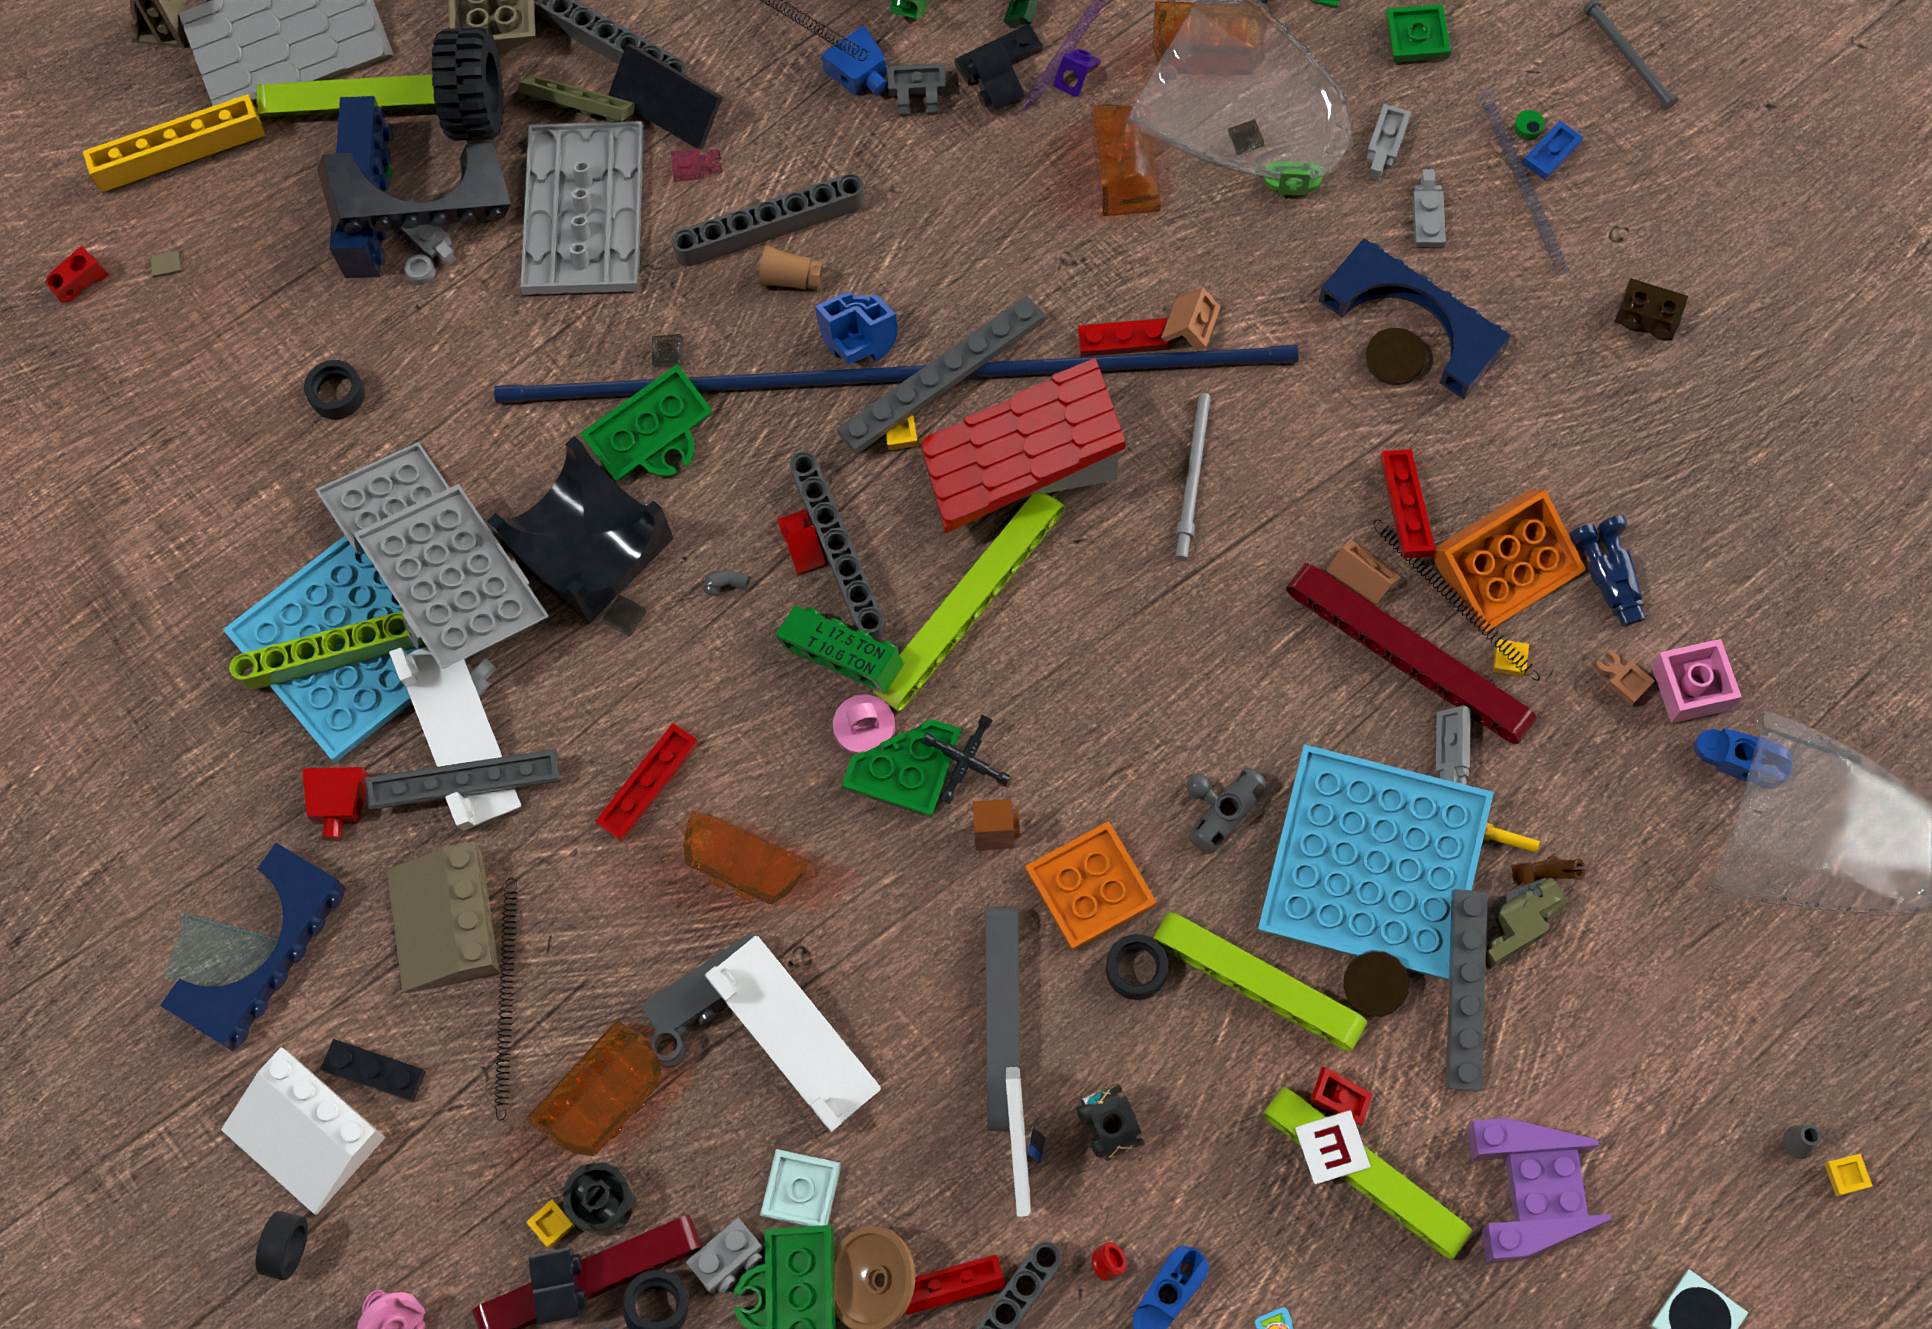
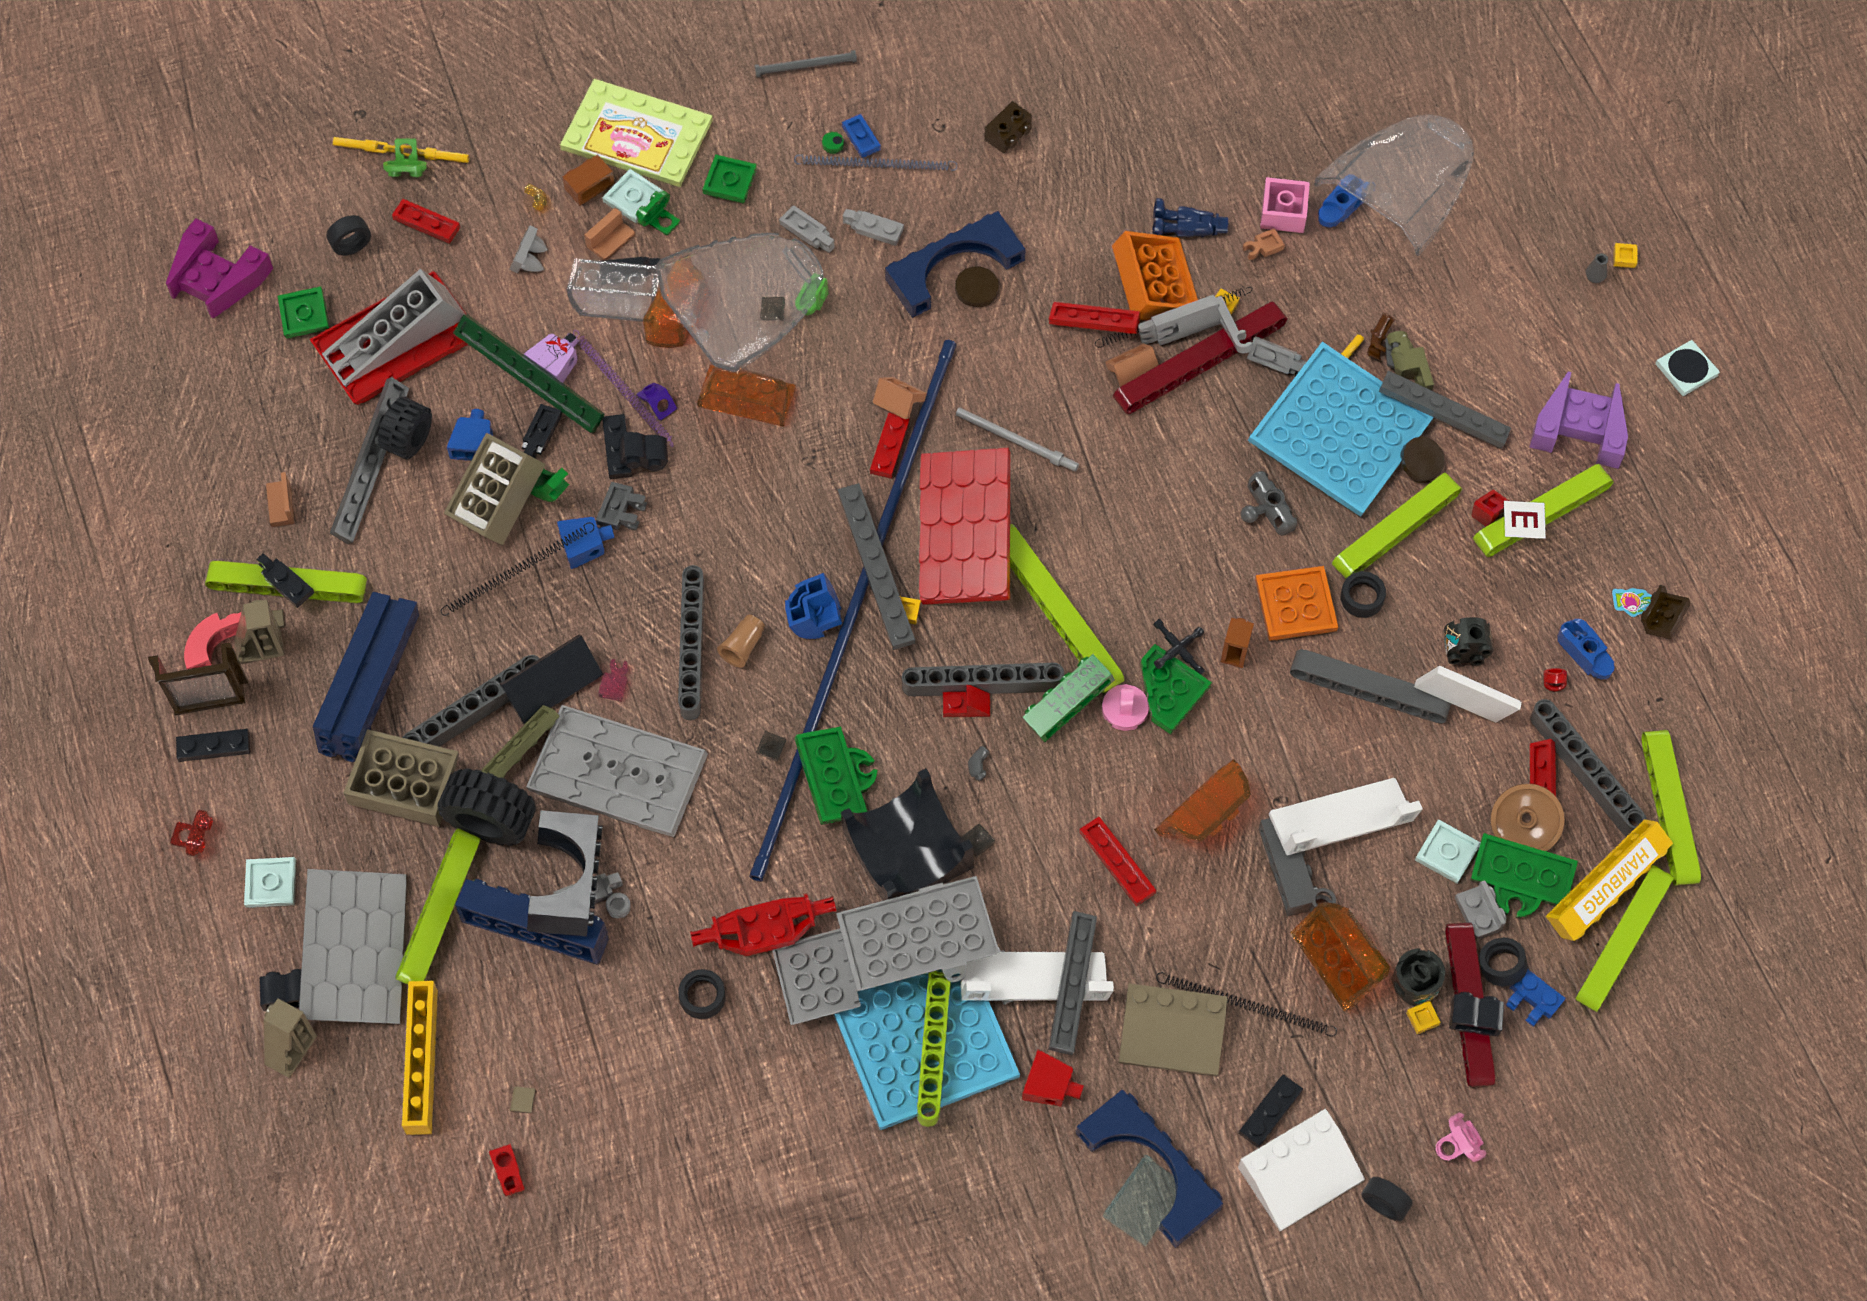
camera: 75 degrees left, 5 degrees down
none -> red plate [690,893,837,956]
none -> light grey hinge [1138,295,1253,353]

